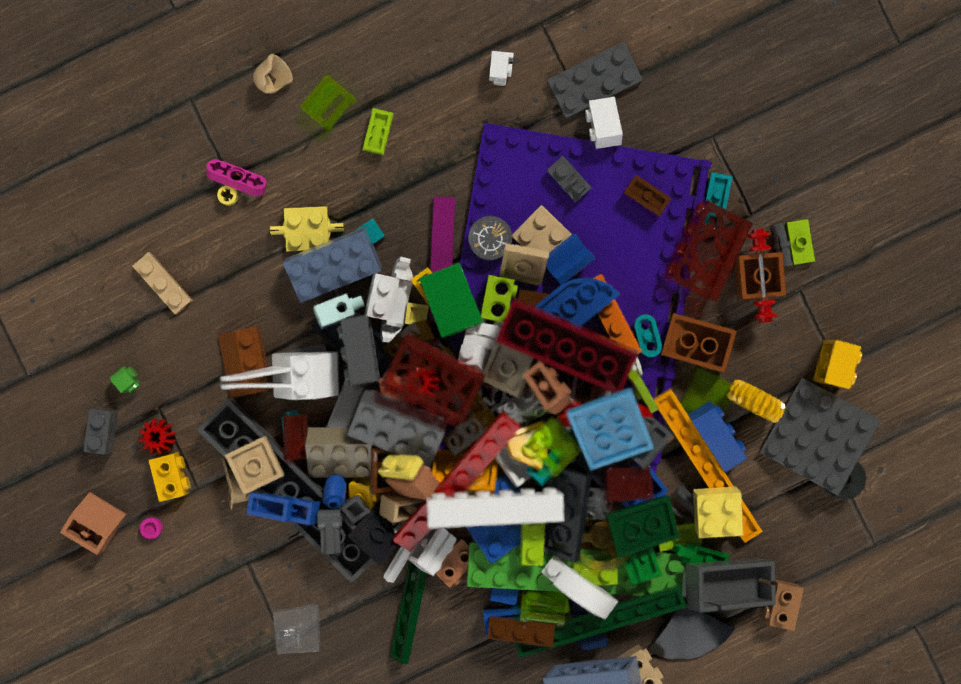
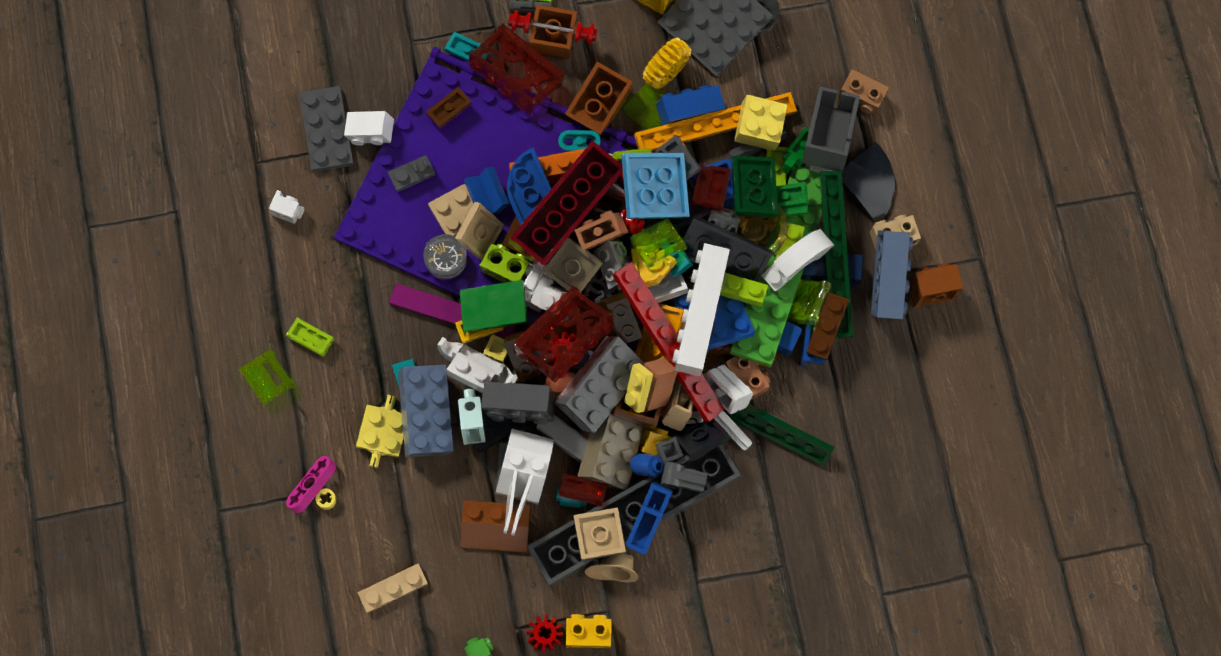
camera: 85 degrees left, 15 degrees down
tan hair [253,54,293,94] -> none
clear plate [273,604,321,654] -> none

